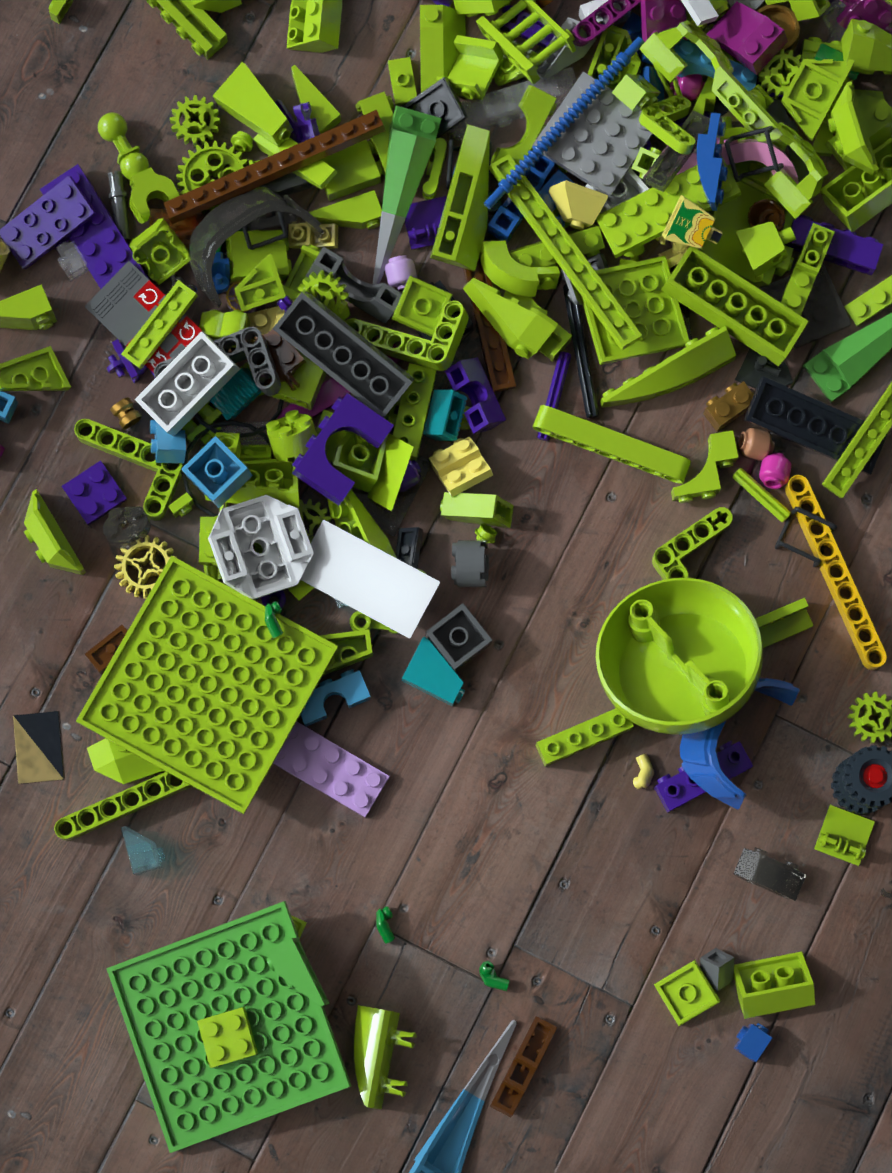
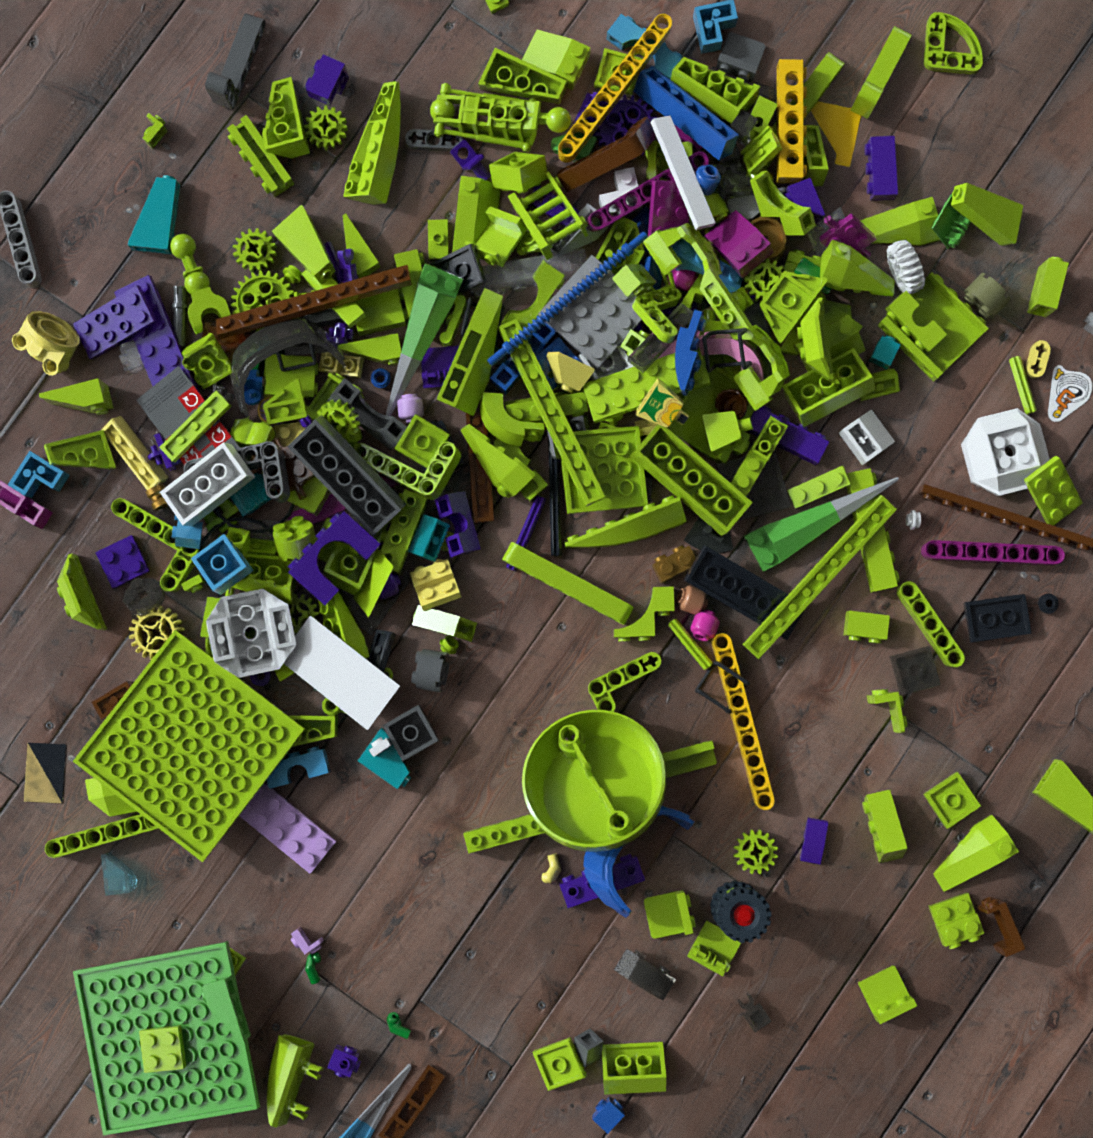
camera: 15 degrees right, 5 degrees up
green arm [265,602,283,638] -> none
none -> light yellow slope [102,416,169,490]
none -> teal slope [128,175,180,254]
none -> lavender bracket [291,927,324,955]
none -> dark purple brick [327,1045,361,1078]
none -> dark purple gear [329,323,354,345]
none -> white plate [369,737,392,757]
none -> blue plate [371,368,391,389]
none -> lime bracket [644,890,696,939]

